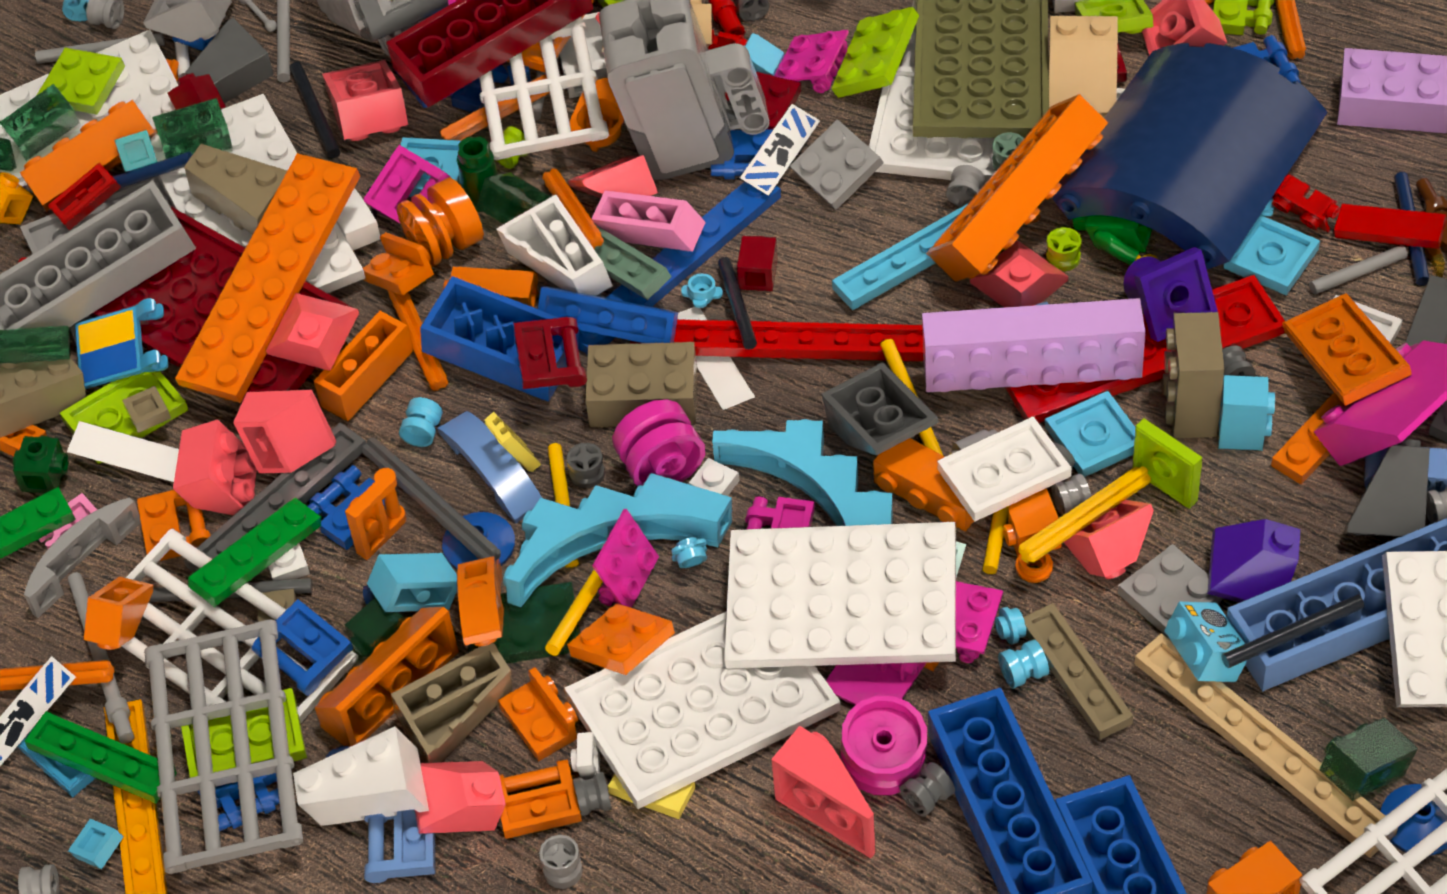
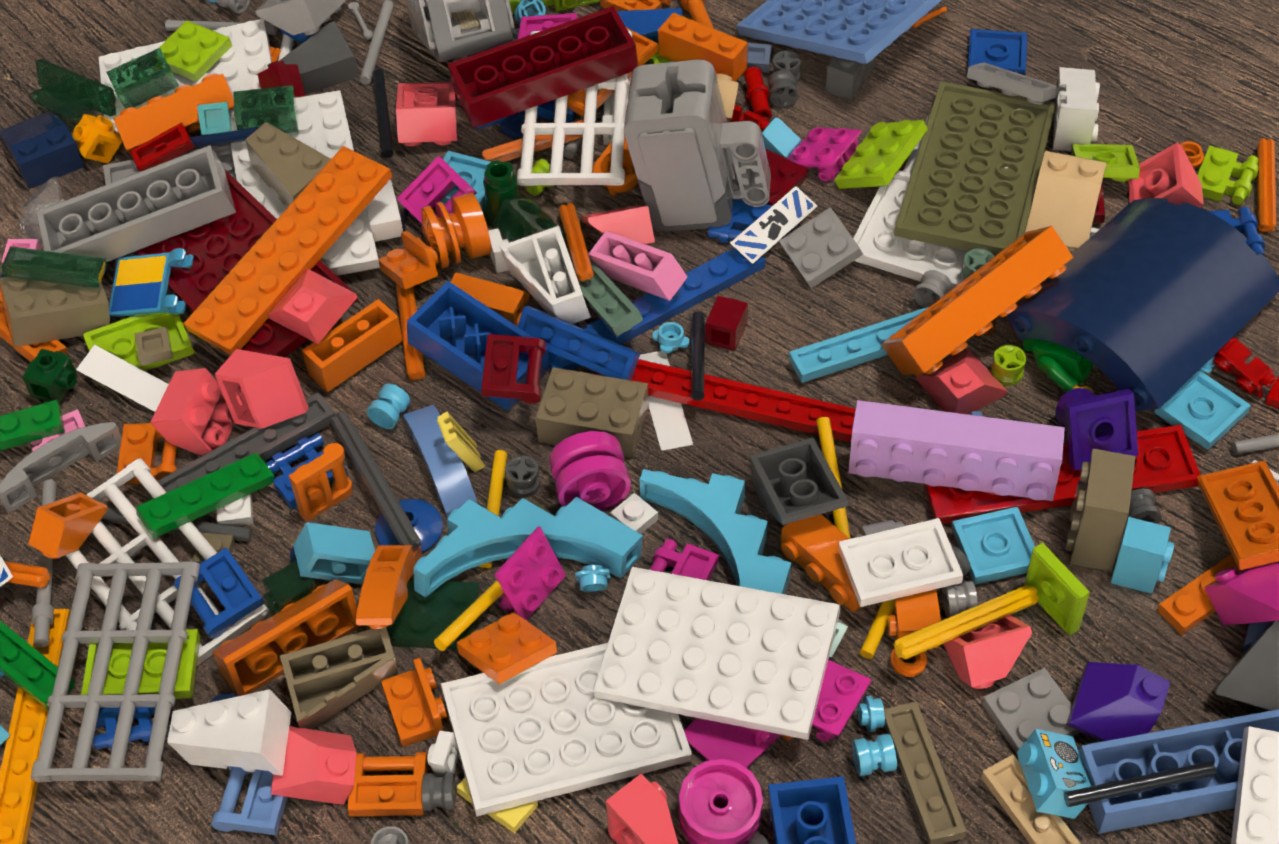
camera: 10 degrees right, 0 degrees up
none -> white plate [489,228,509,273]

